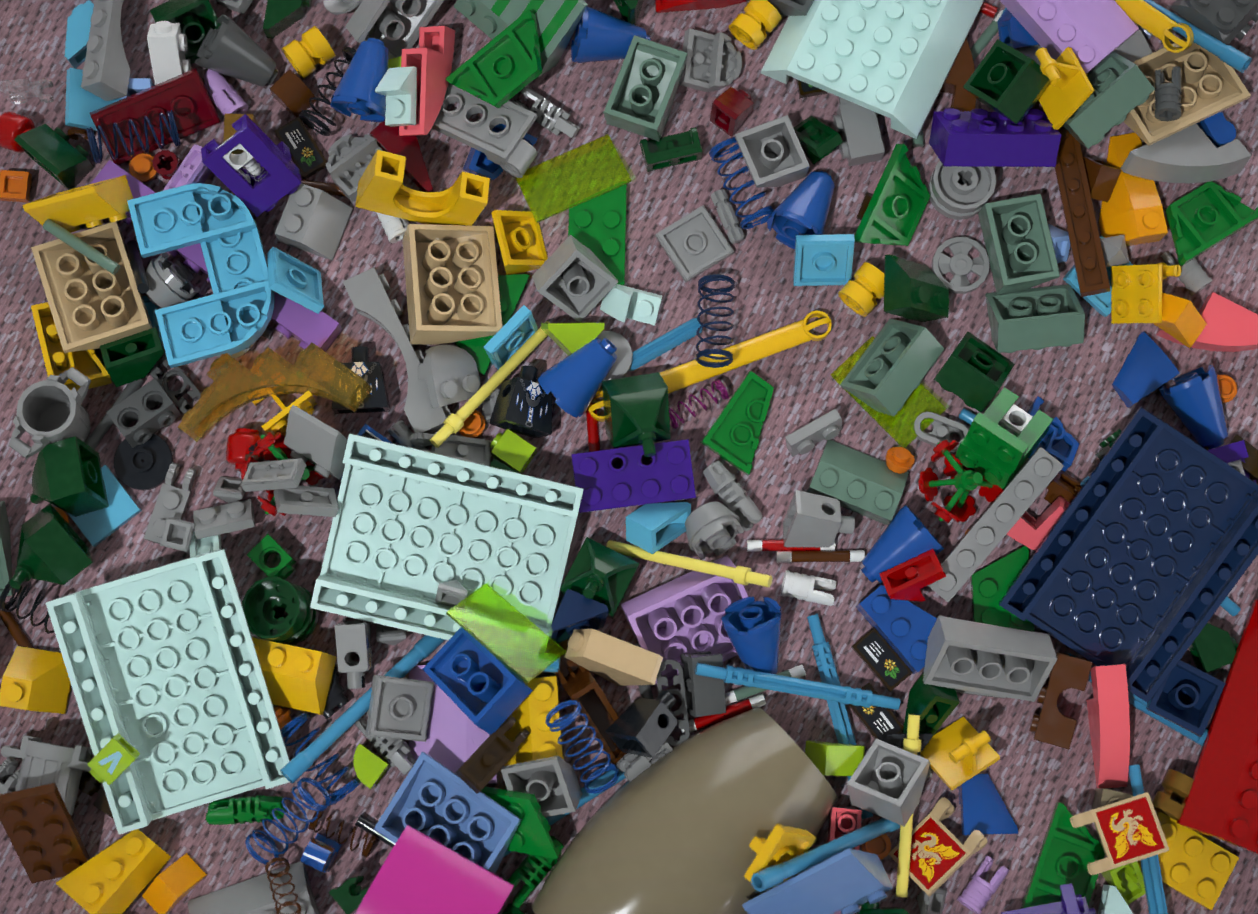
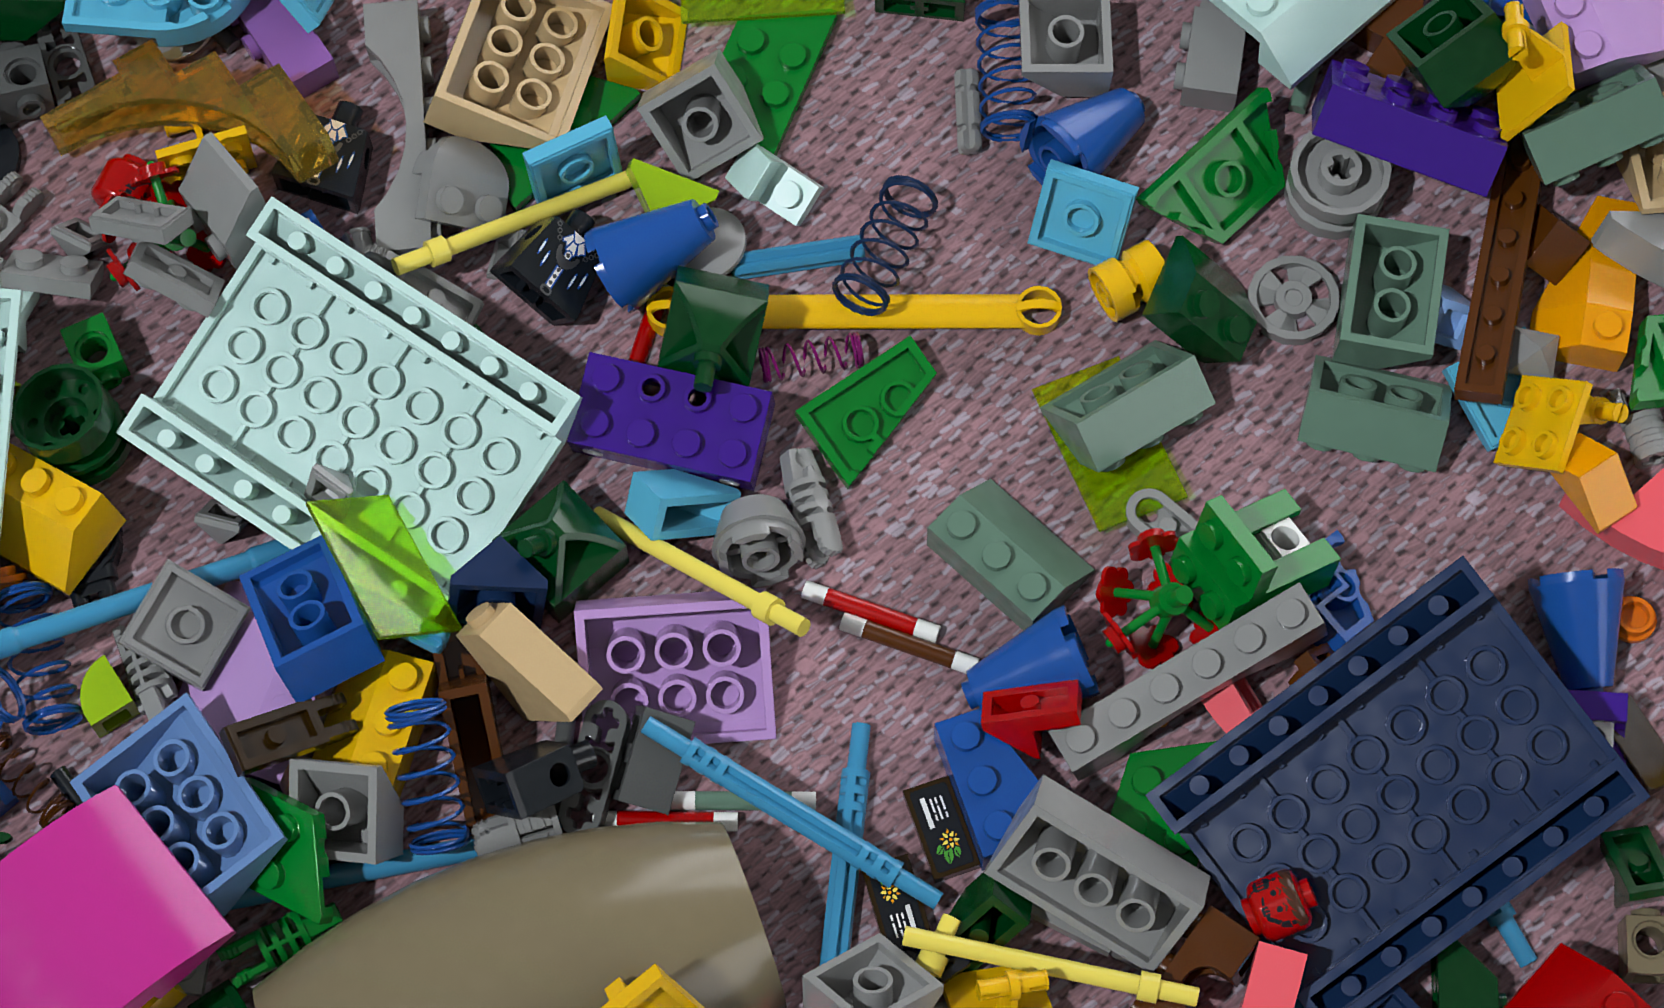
camera: 25 degrees right, 10 degrees down
light grey torso [335,620,372,689] -> none
orange plate [459,410,486,438] -> none
lime brick [490,428,537,474] -> none
light grey tile [655,205,734,283] -> none
blue cone [721,597,782,674] -> none
white hinge [780,570,837,606] -> none
light grey torso [783,490,855,547] -> none
light grey plate [785,409,842,457] -> none
dark green slope [794,116,843,165] -> none
lime slope [805,740,865,776] -> none
orange plate [885,447,915,474] -> none
dark green slope [933,331,1015,413] -> none
blue slope [1112,332,1180,408] -> none
none -> light yellow bar [902,926,1200,1007]
none -> red head [1240,869,1318,942]

